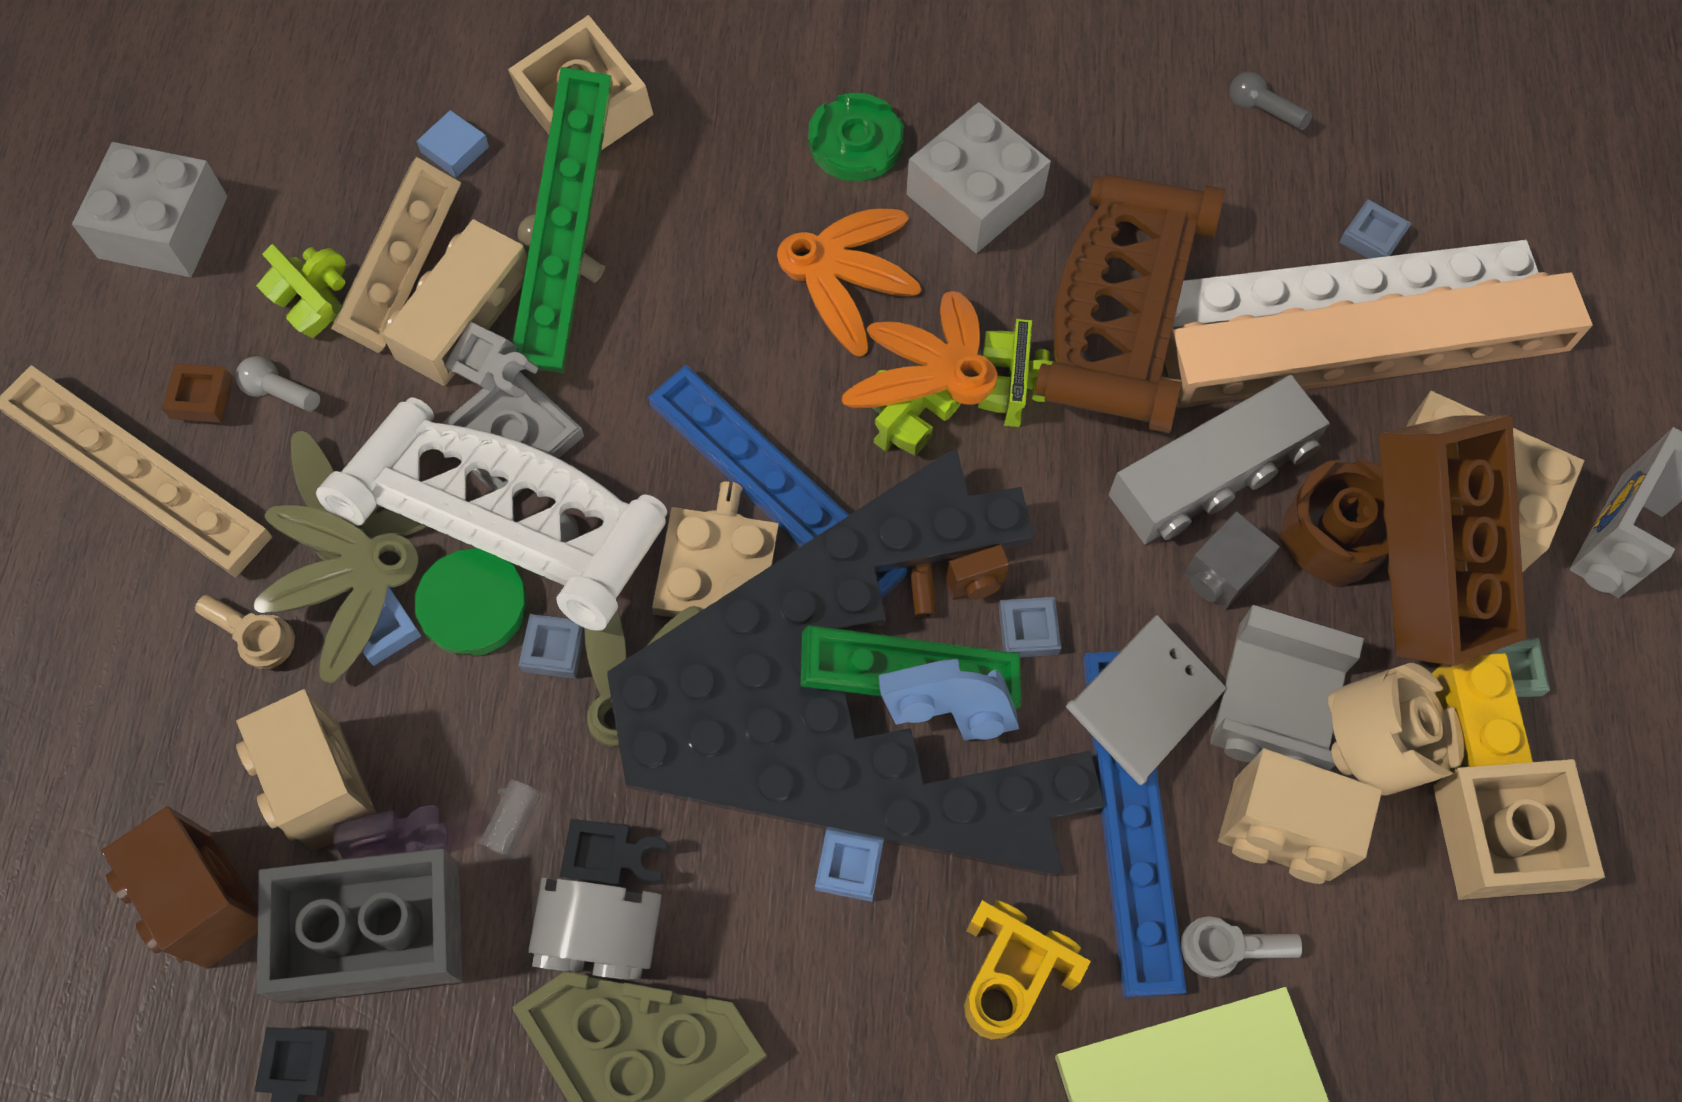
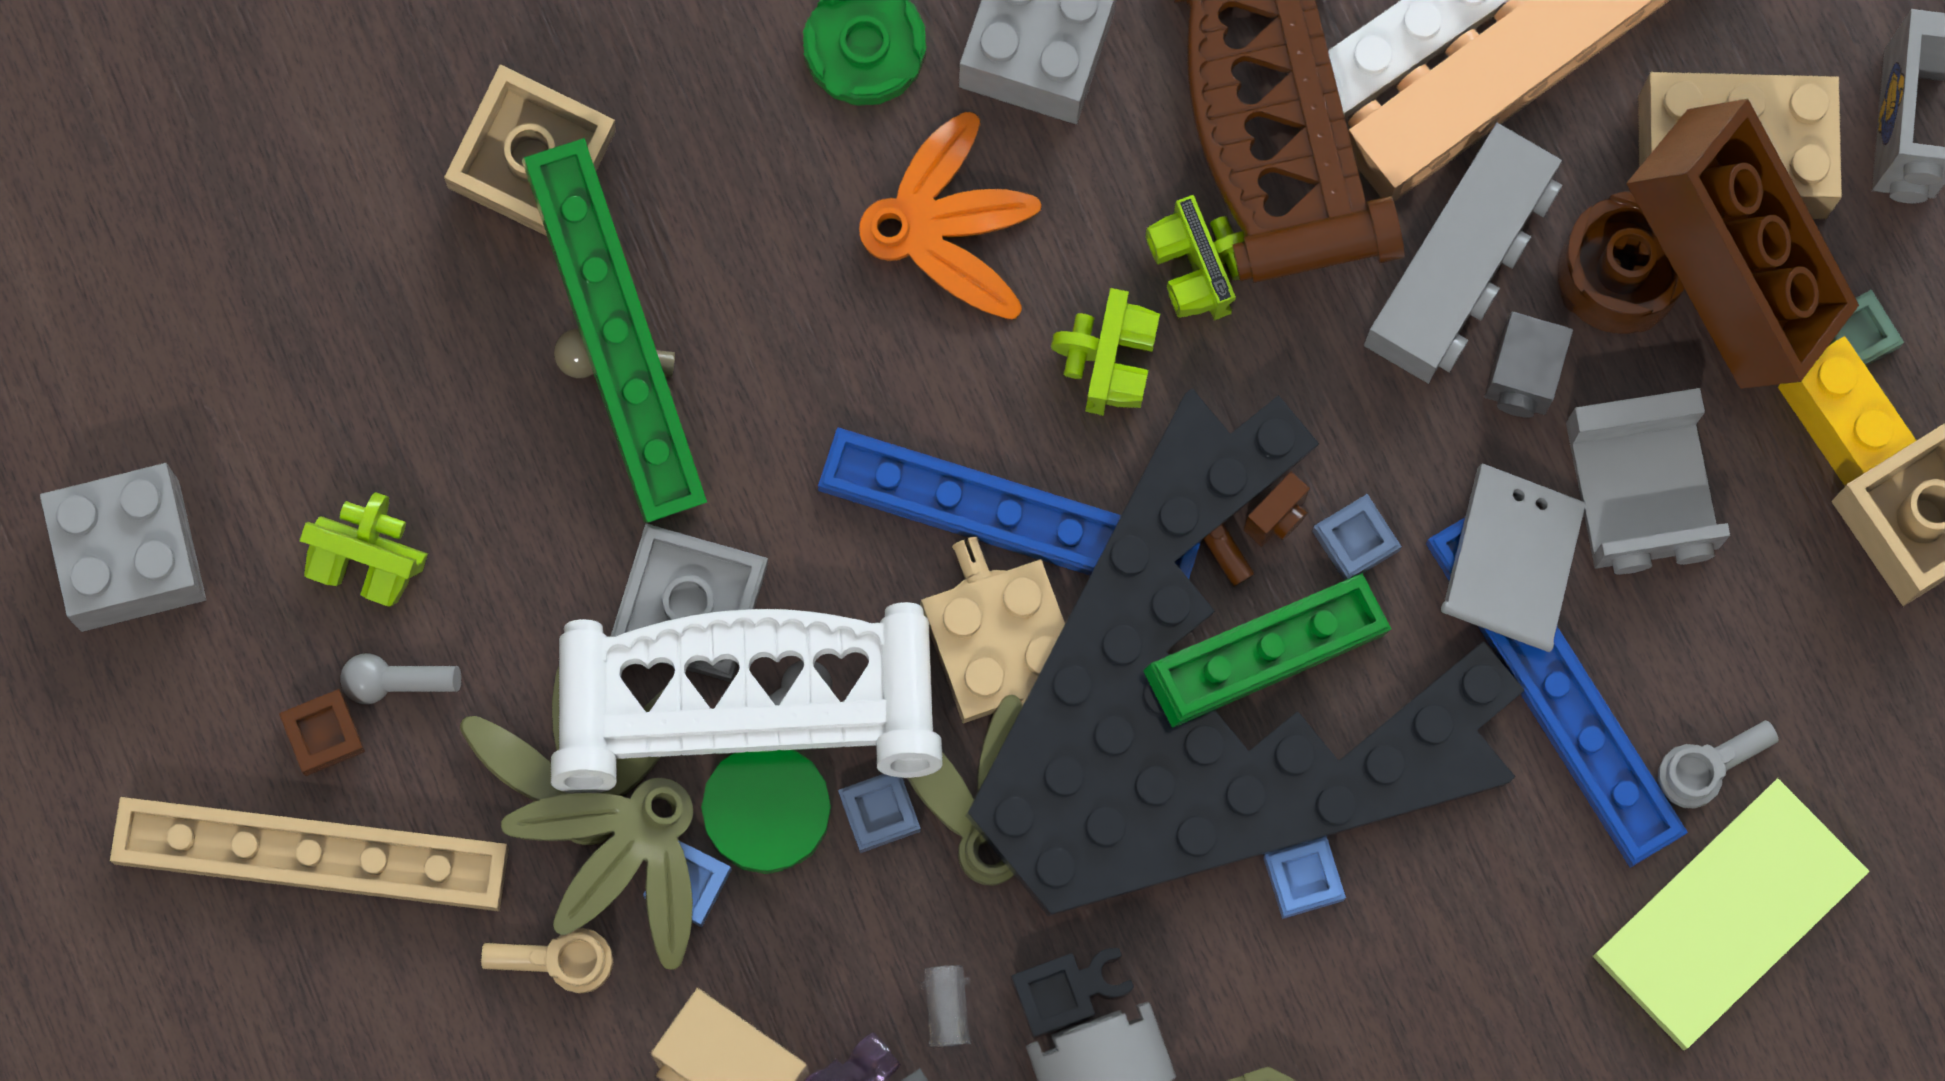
camera: 30 degrees left, 10 degrees up
tan plate [331,157,461,353] -> none
tan brick [382,219,528,386] -> none
medium blue tile [417,110,489,178] -> none
light grey plate [444,321,539,398] -> none
orange plant [842,291,997,408] -> none
medium blue plate [879,659,1019,741] -> none
yellow pin [964,900,1091,1040] -> none
tan brick [1217,748,1382,884] -> none
tan brick [1328,663,1464,795] -> none

